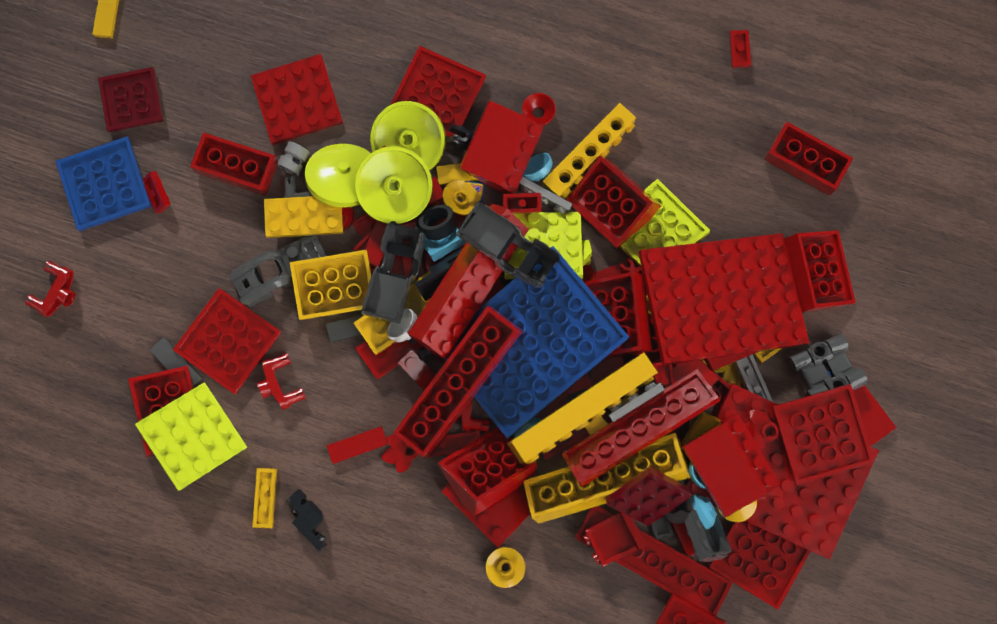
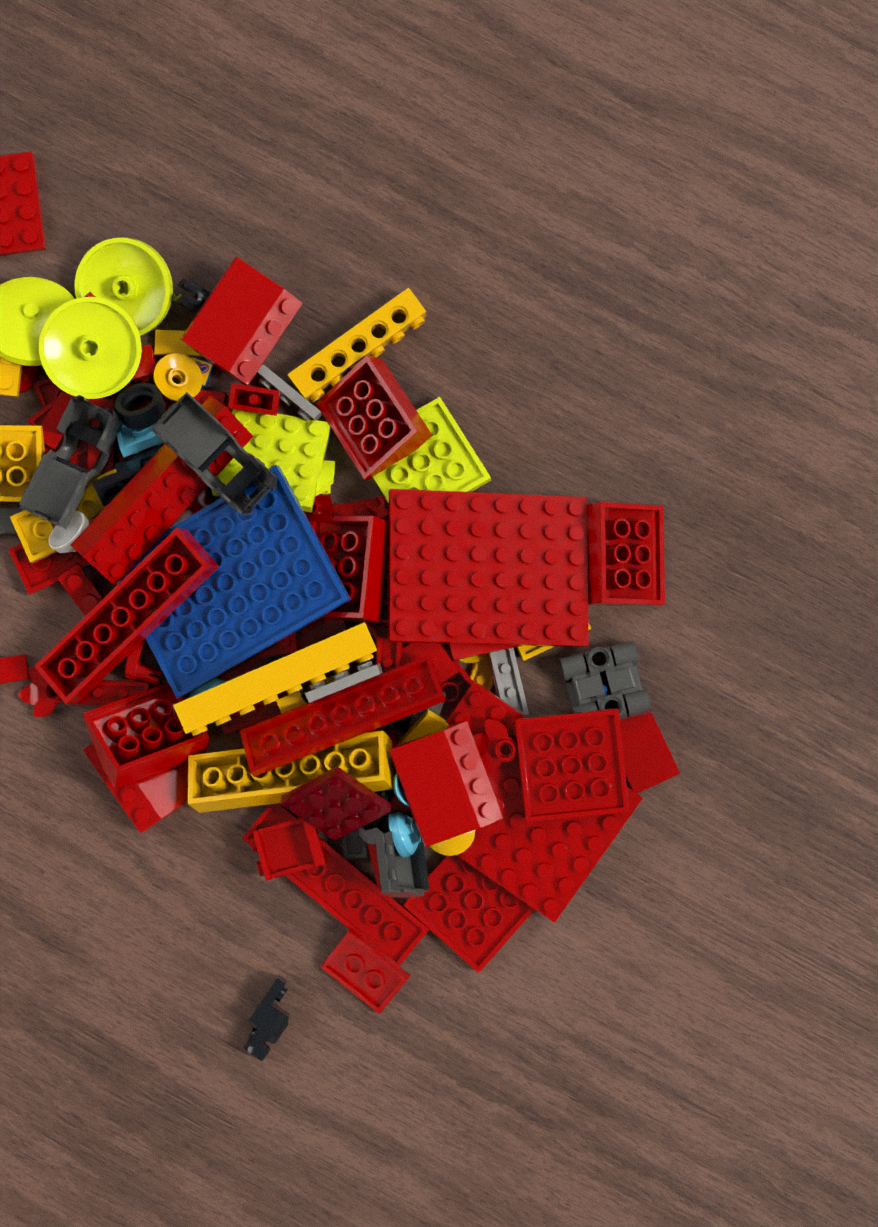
camera: 10 degrees right, 5 degrees up
red plate [390,46,486,137] -> none
yellow dish [486,547,525,588] -> none
red piece [522,93,556,126] -> none
medium azure piece [523,153,553,182] -> none
red plate [729,30,751,68] -> none
red brick [764,122,854,196] -> none

